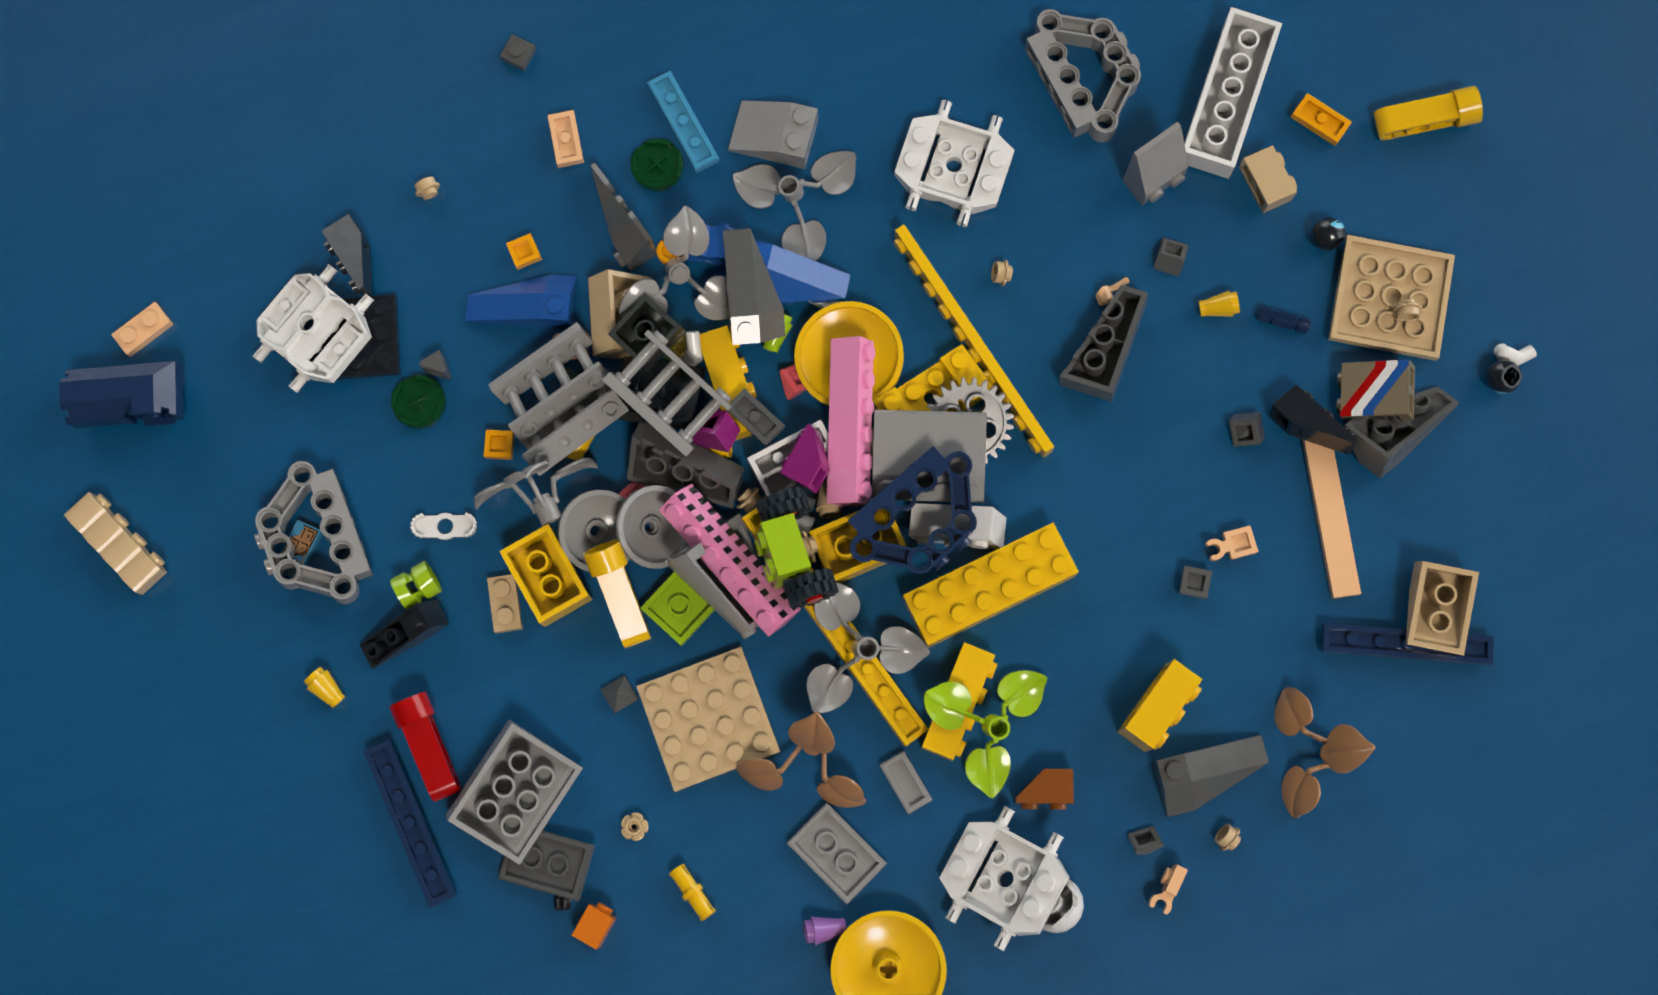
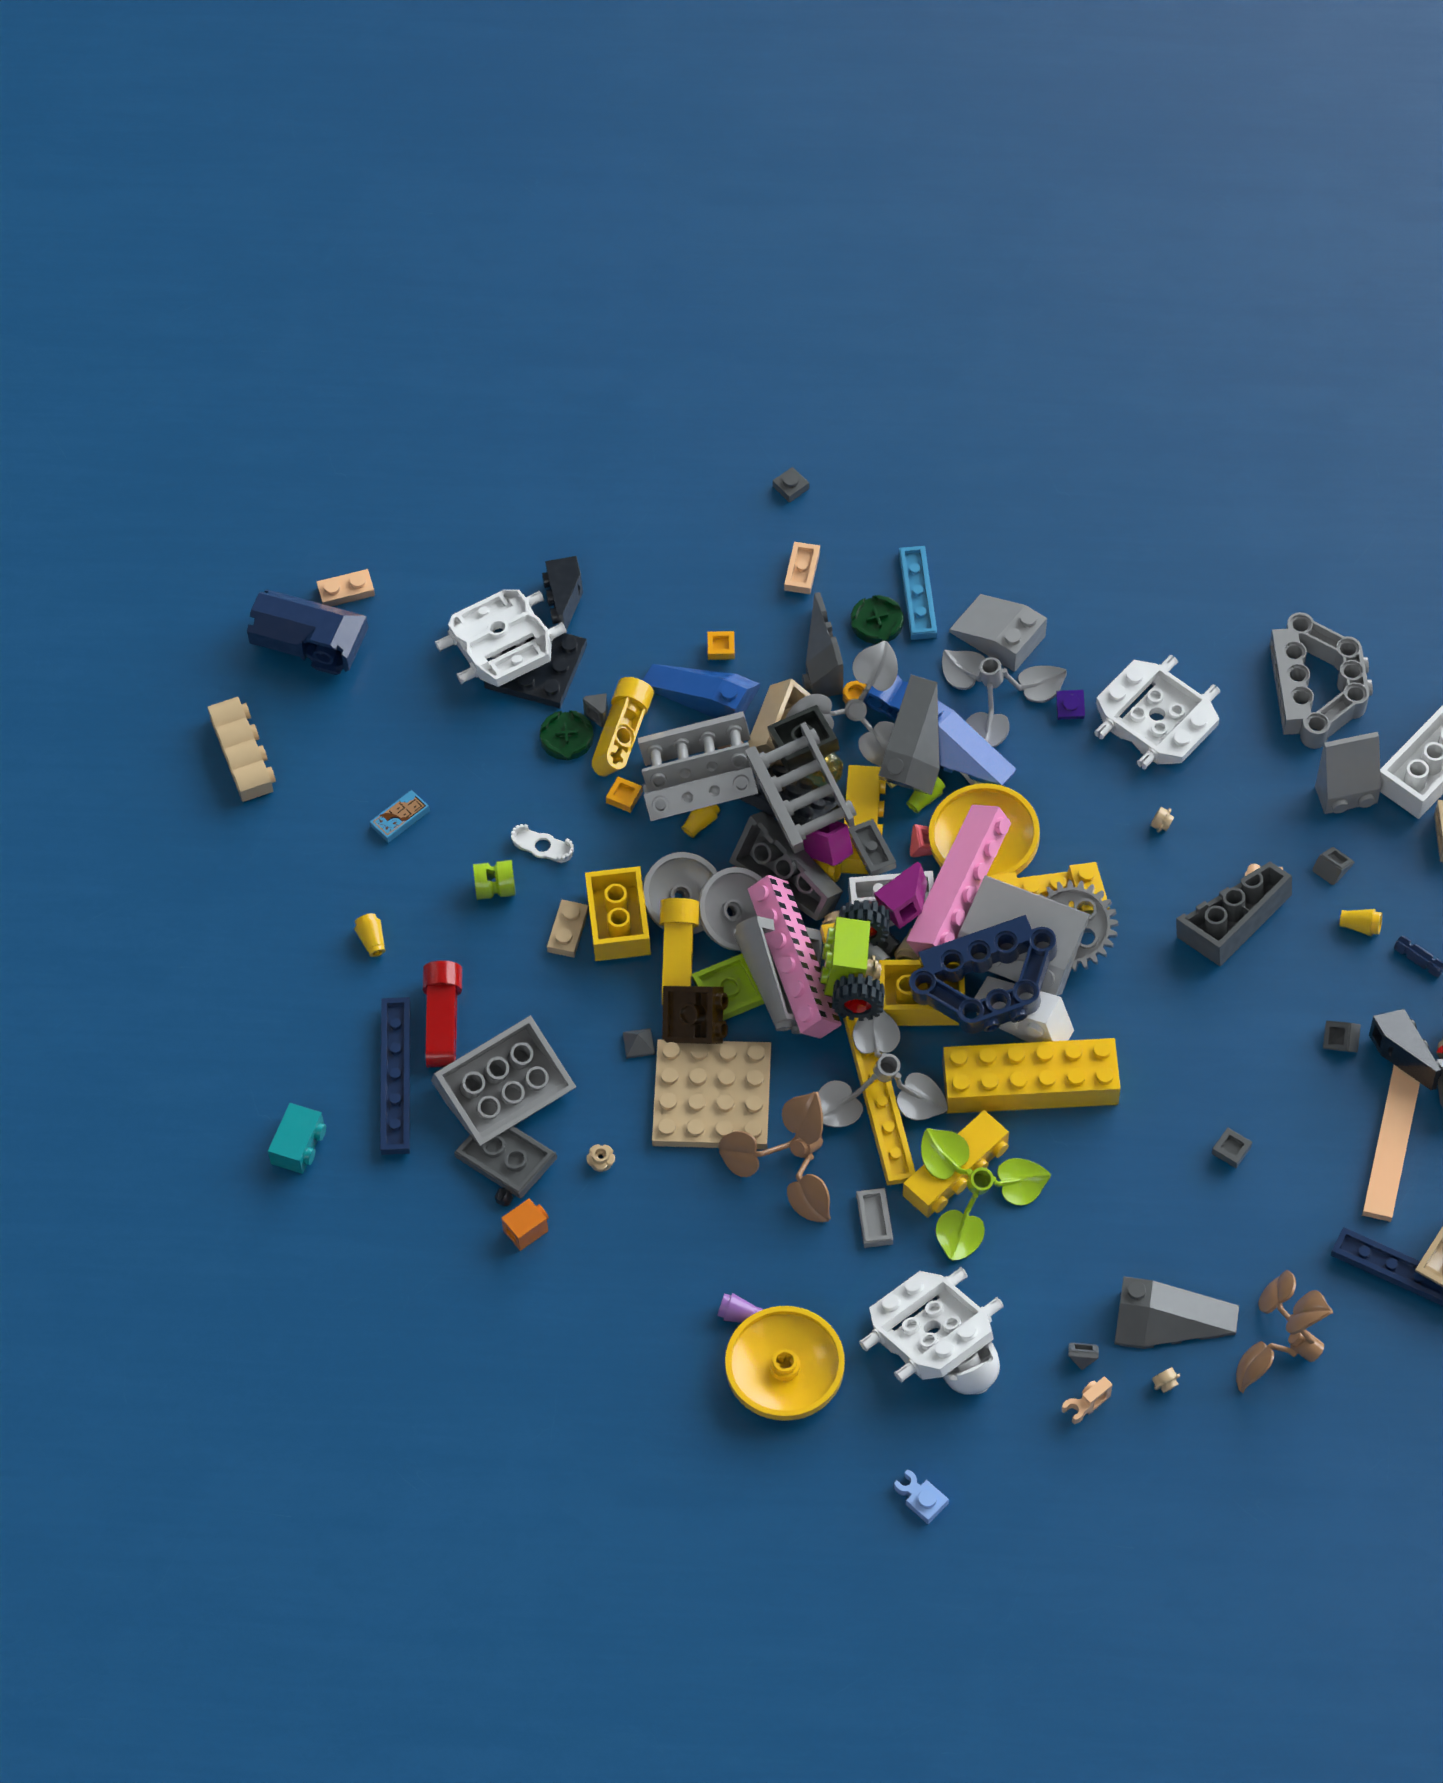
camera: 20 degrees right, 20 degrees down
light grey brick [254,461,373,604] -> none
black slope [360,600,449,669] -> none
tan plate [414,177,440,200] -> none
light grey plant [474,458,598,526] -> none
yellow pin [669,864,716,922] -> none
white arm [684,331,703,366] -> none
light grey tile [787,803,887,904] -> none
yellow plate [893,224,1054,458] -> none
dark orange slope [1014,769,1074,810] -> none
yellow brick [1118,659,1203,752] -> none
light nougat plate [1205,526,1259,561] -> none
none -> teal brick [268,1103,326,1174]
none -> yellow beam [592,677,654,776]
none -> dark brown plate [662,986,729,1044]
none -> dark purple plate [1056,690,1085,720]

